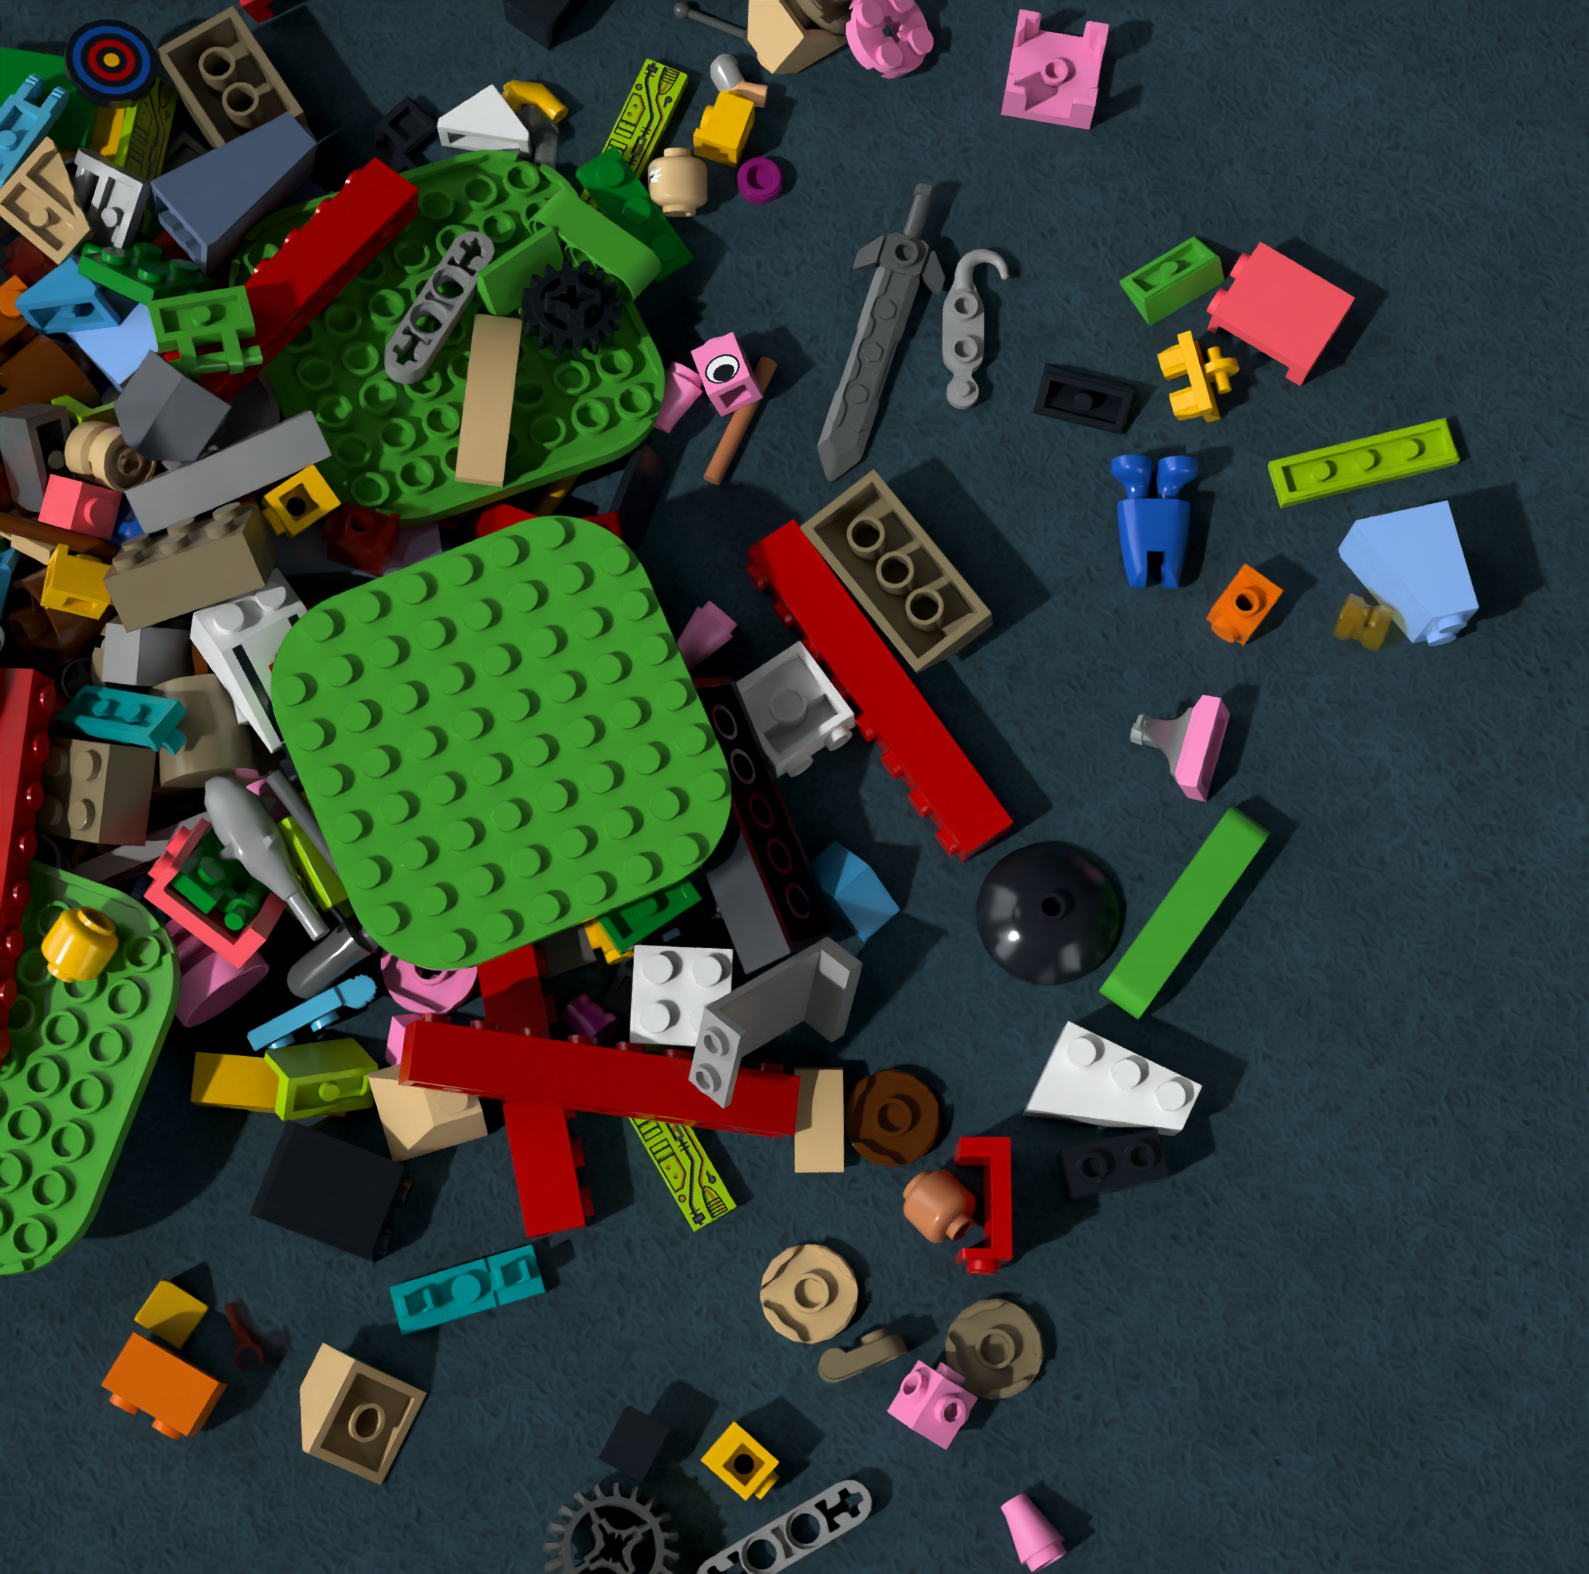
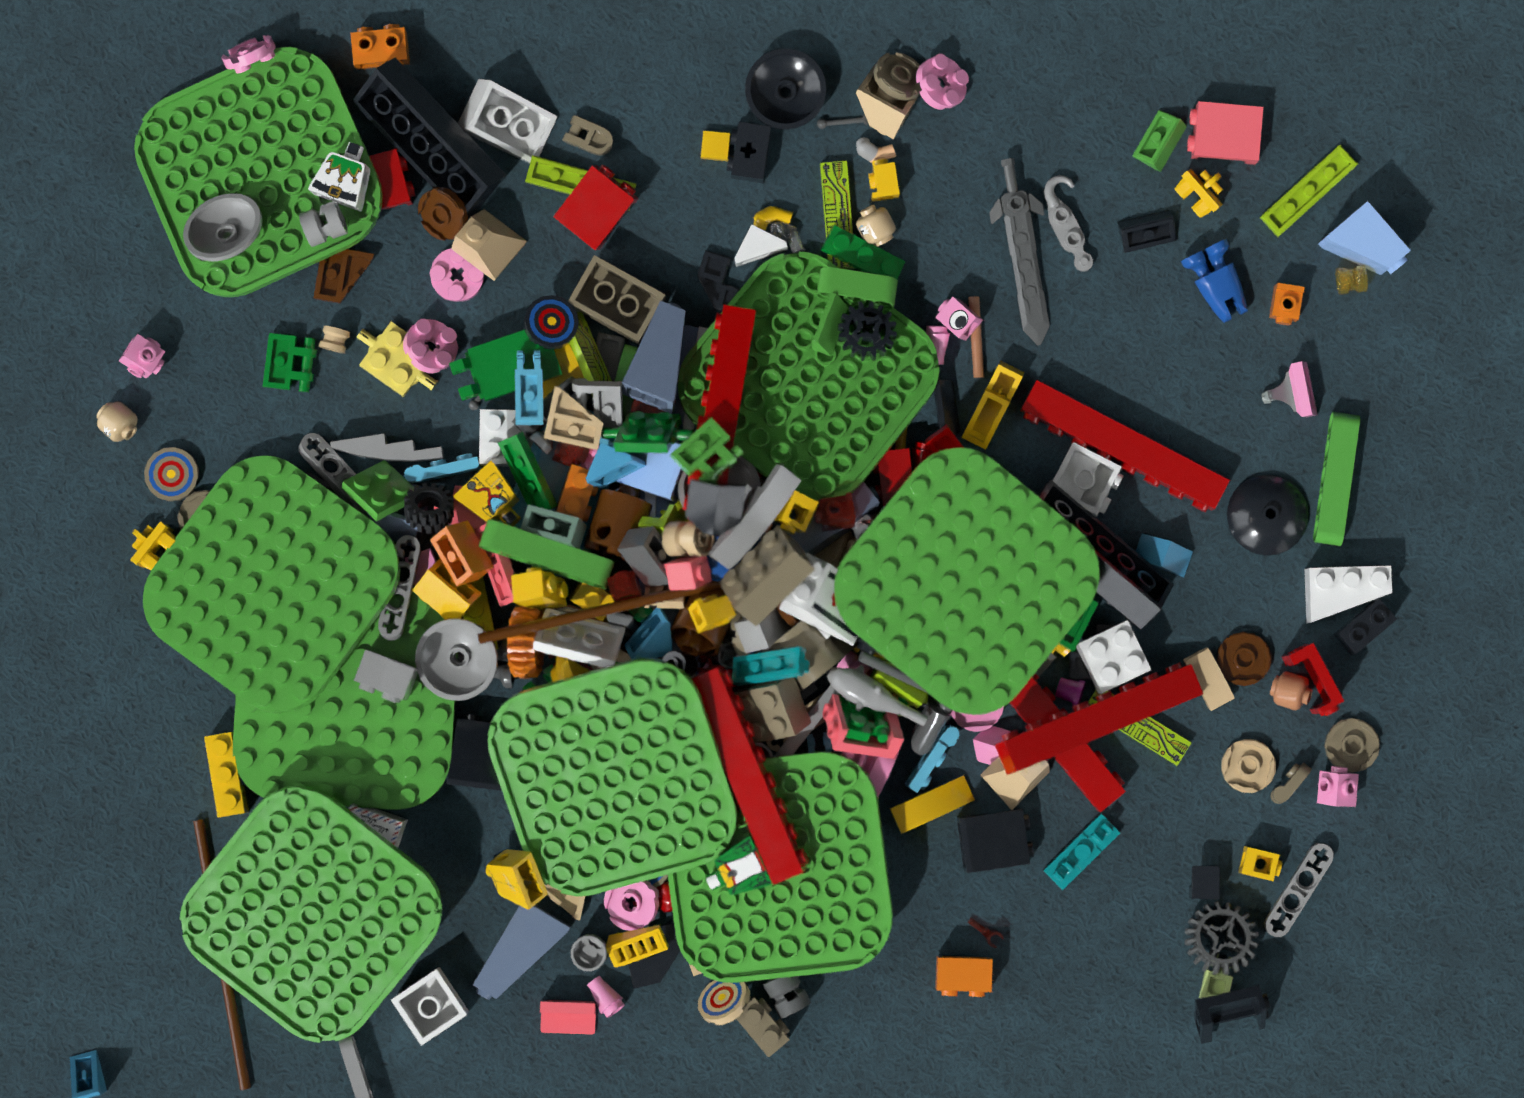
camera: 25 degrees left, 10 degrees up
yellow head [41,906,118,983] -> none
yellow slope [134,1278,209,1349] -> none
lime panel [264,1038,378,1122] -> none
tan slope [300,1343,427,1485] -> none
light grey beam [384,231,494,384] -> none
tan slope [455,313,522,487] -> none
bright pink cone [676,601,737,672] -> none
light grey panel [688,936,863,1109] -> none
magenta tile [738,157,783,205] -> none
dark tan slope [800,469,993,673] -> none
bright pink cone [1000,1492,1067,1573] -> none
bright pink panel [1001,9,1109,130] -> none
none -> yellow slope [962,360,1024,449]

